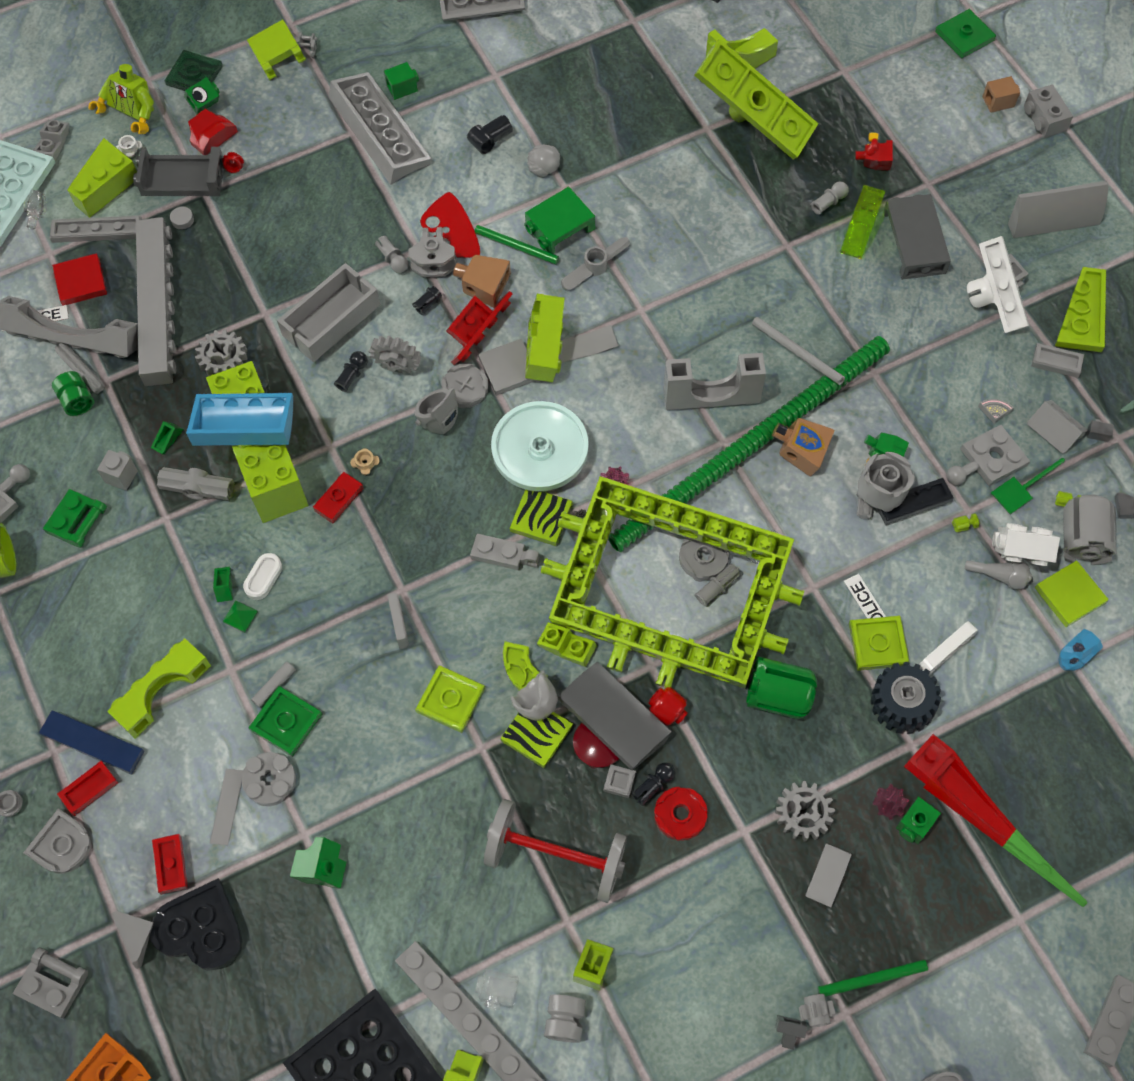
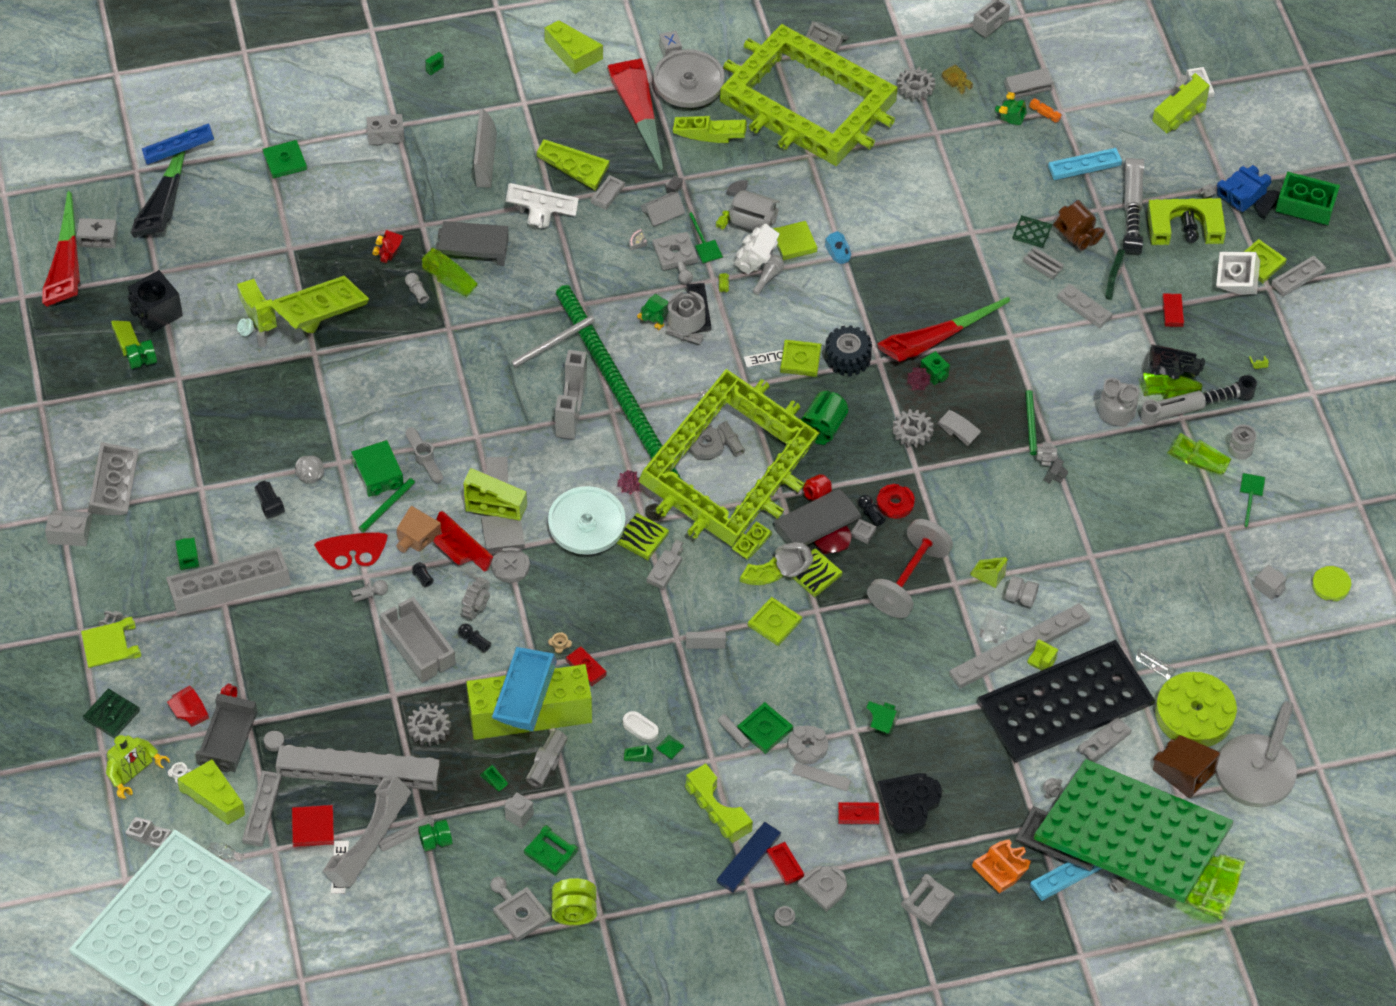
camera: 80 degrees left, 10 degrees down
light grey slope [111,911,153,969] -> none
green brick [184,77,220,115] -> none
light grey hinge [409,227,456,277] -> none
light grey helmet [414,387,458,434] -> none
medium nougat torso [772,418,835,477] -> none
white beam [919,621,978,675] -> none
medium nougat brick [982,76,1020,113] -> none

